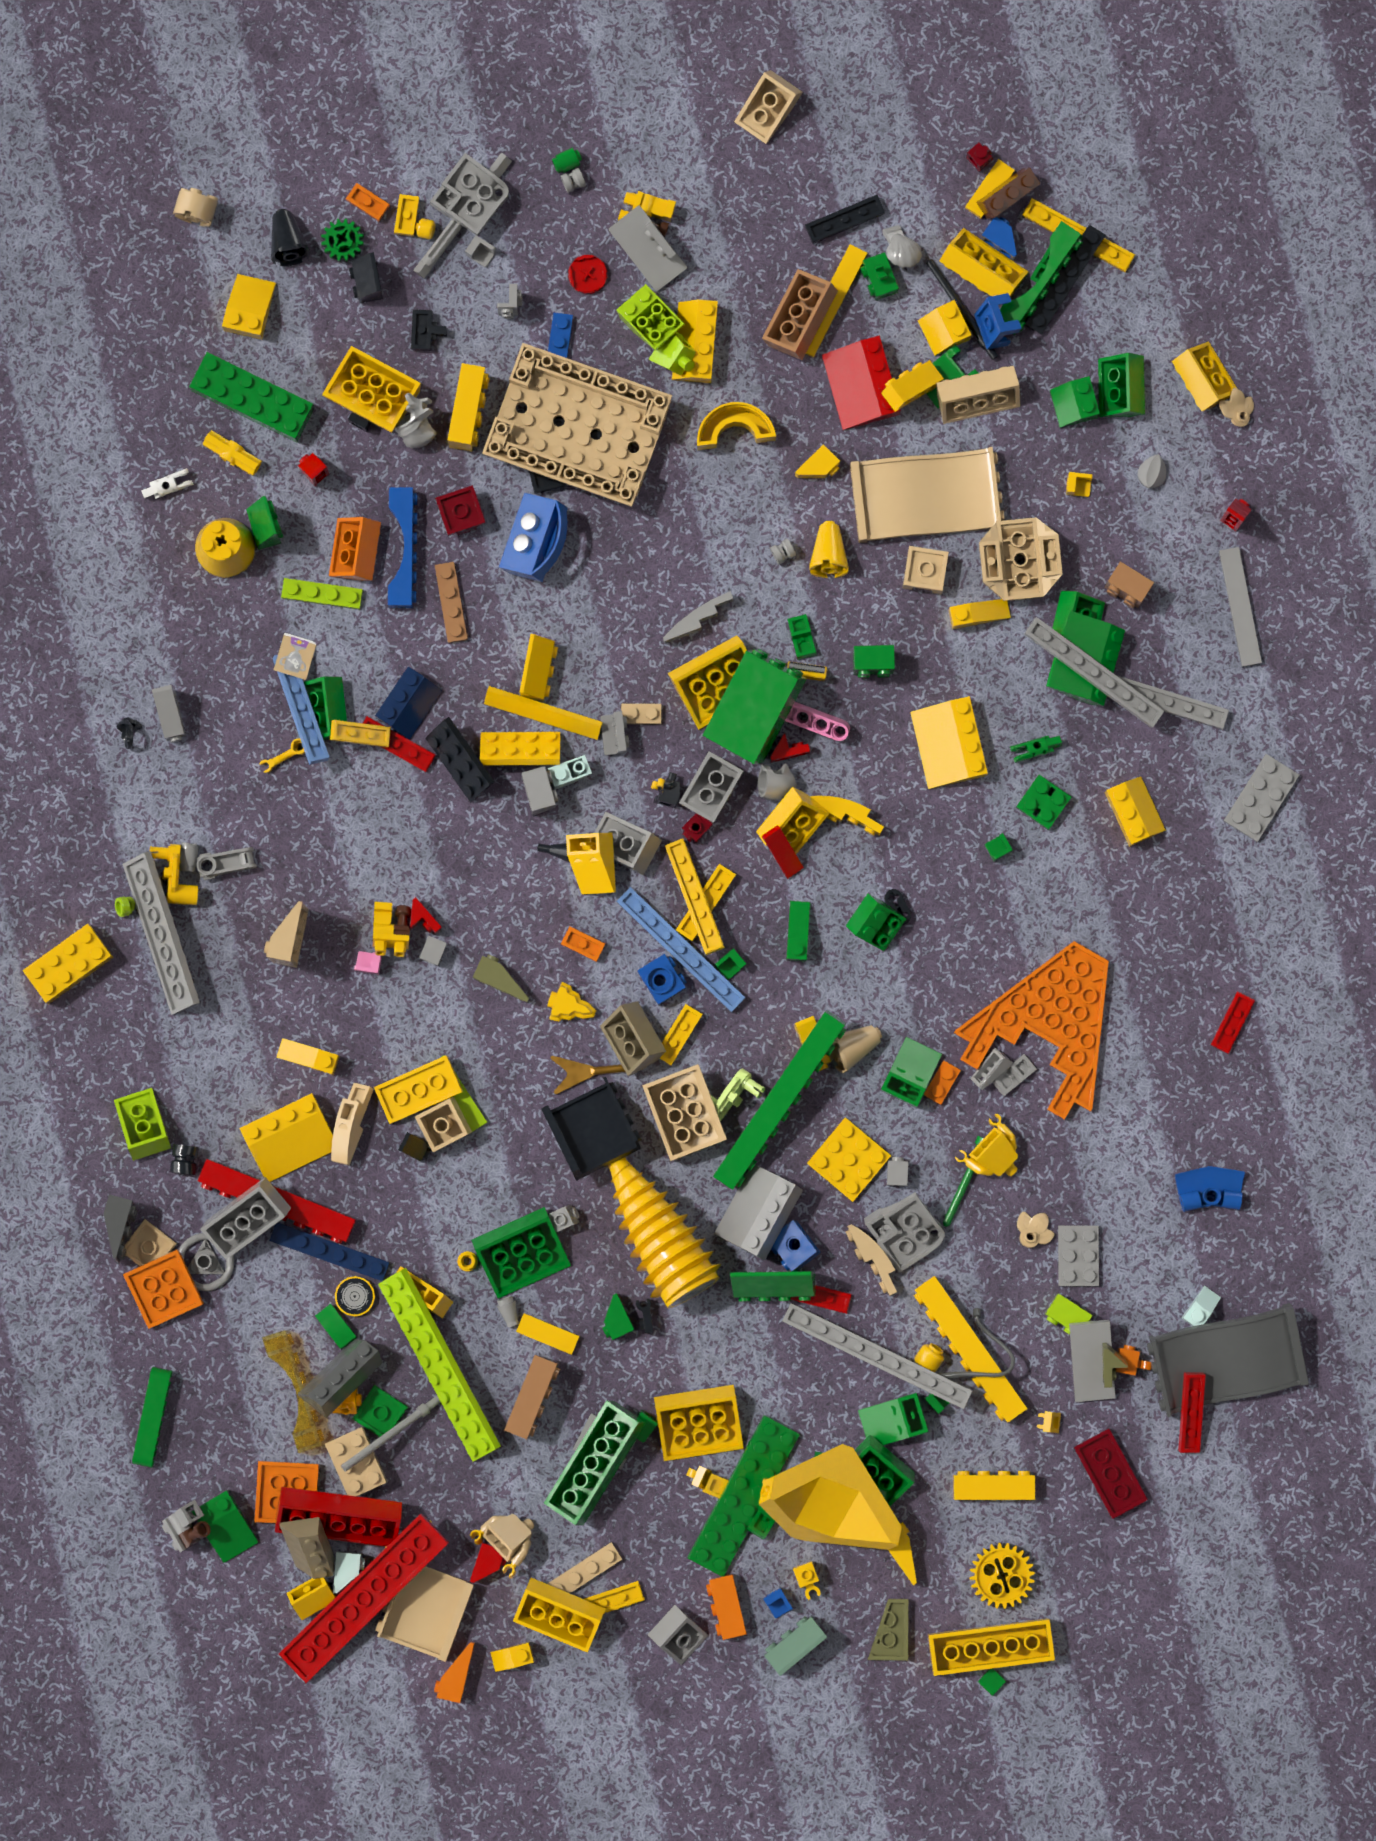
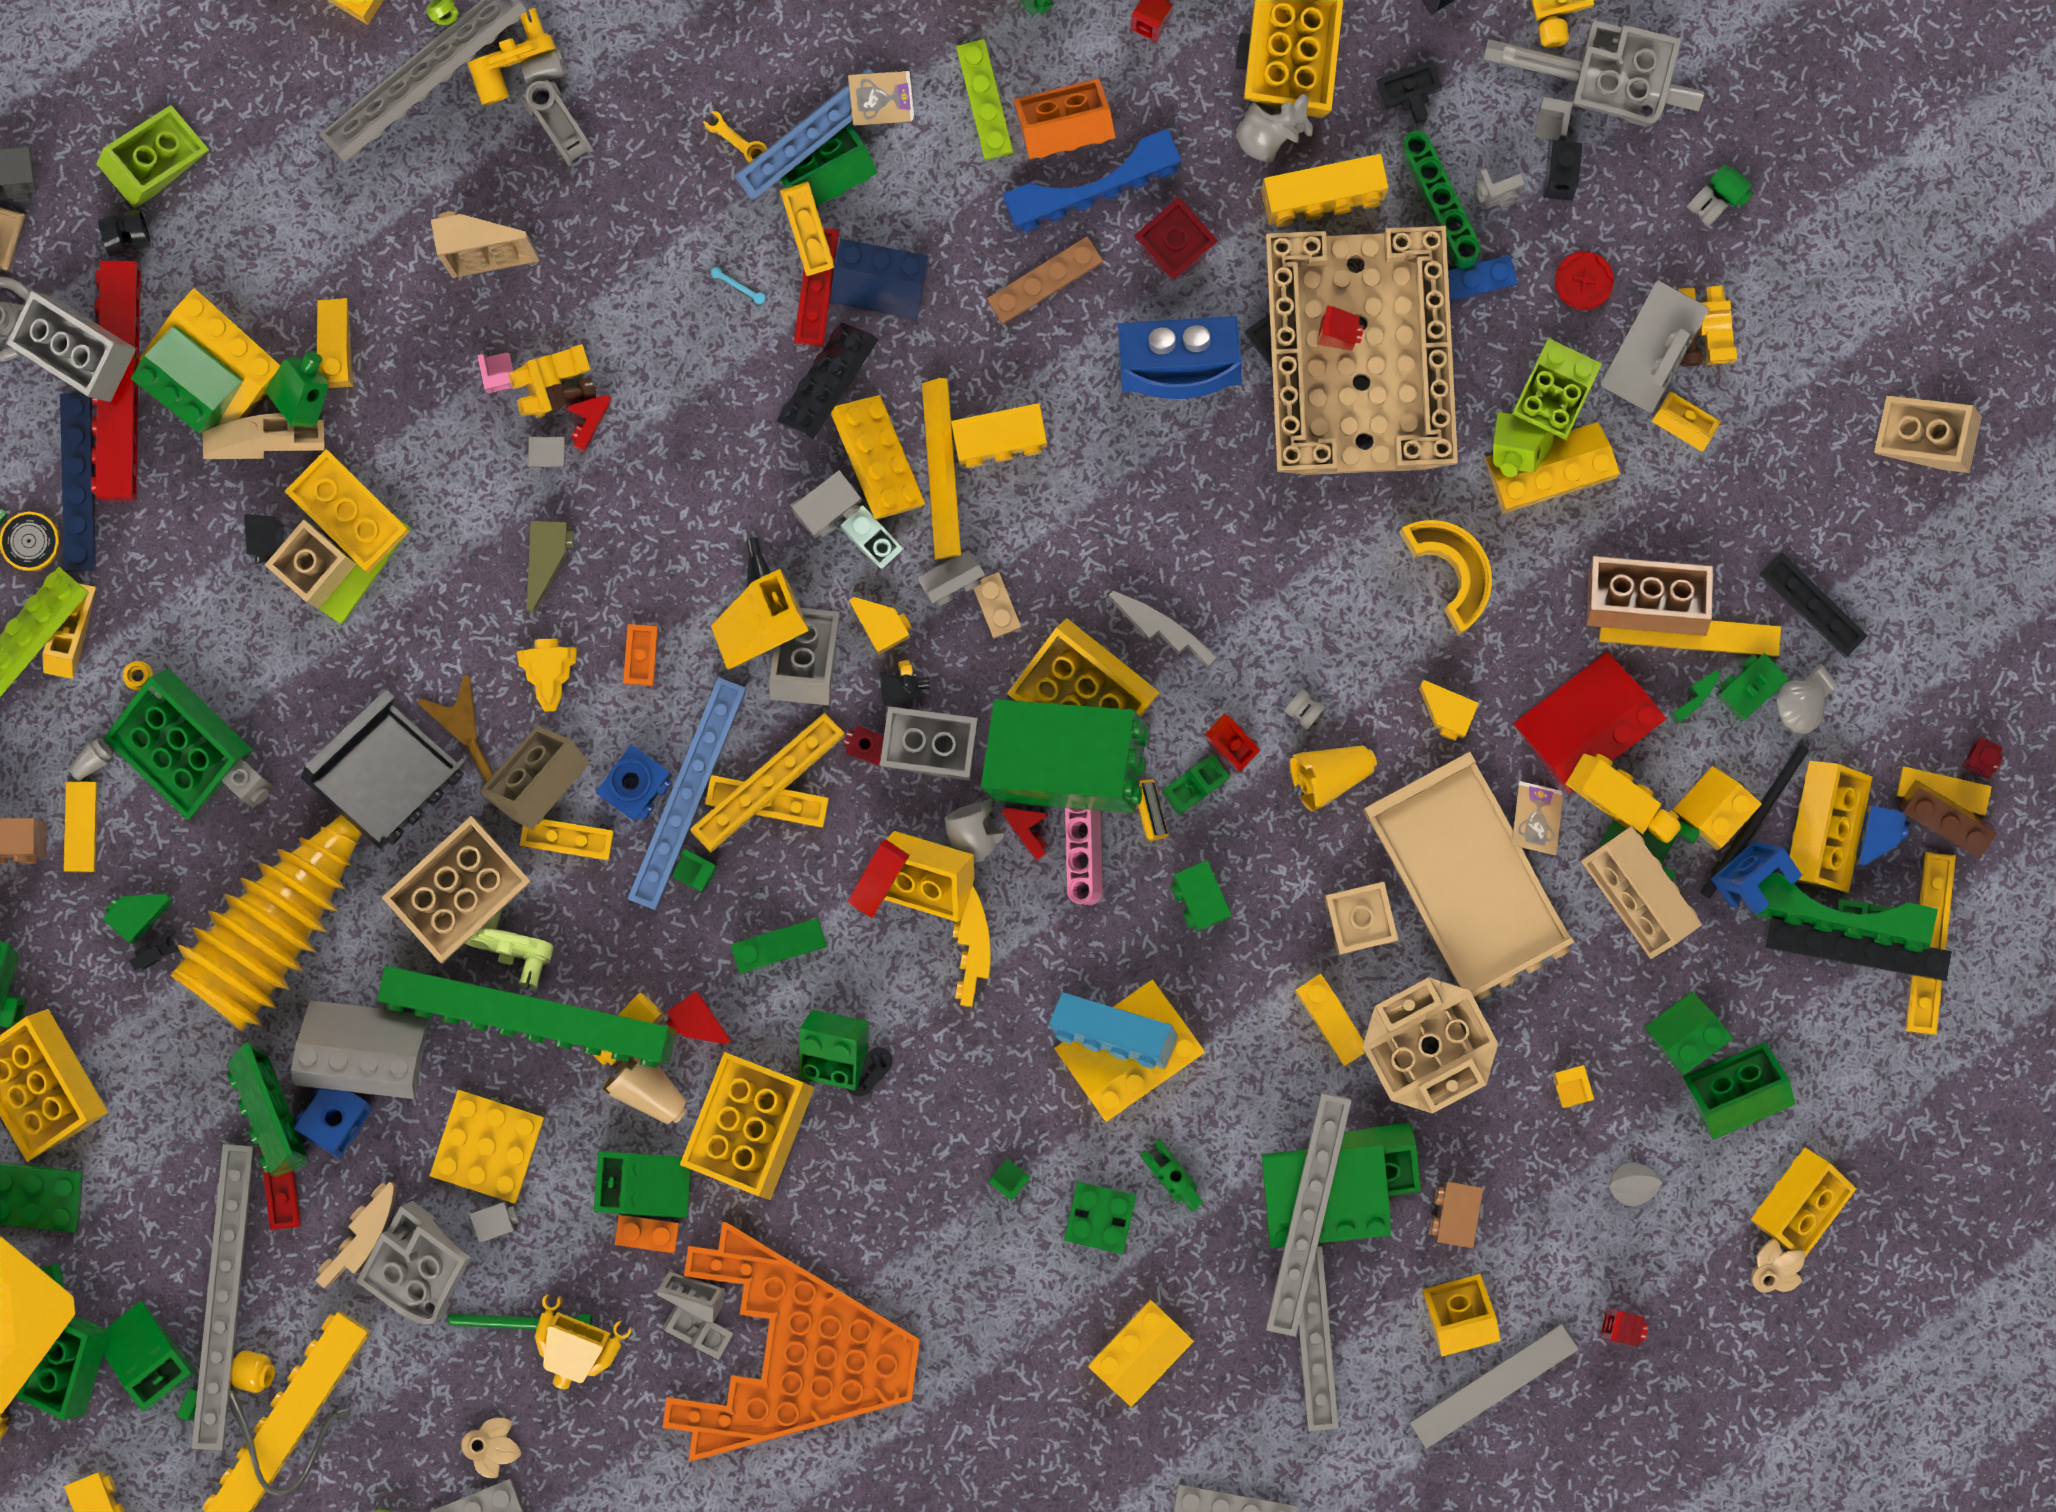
camera: 70 degrees right, 0 degrees up
none -> slope [130,325,244,433]
none -> green torso [265,351,329,427]
none -> red slope [666,991,732,1045]
none -> yellow slope [680,1052,815,1200]
none -> medium azure hinge [711,267,765,305]
none -> yellow slope [849,597,912,655]
none -> dark azure brick [1049,992,1178,1069]
none -> red slope [1205,713,1260,772]
none -> red slope [1317,305,1364,351]
none -> green beam [1402,131,1481,269]
none -> yellow slope [1422,1274,1500,1357]
none -> sticker [1512,781,1563,855]
none -> black torso [1543,140,1582,201]
none -> yellow piece [1647,809,1681,843]
none -> yellow slope [1652,391,1721,452]
none -> green slope [1670,670,1720,724]

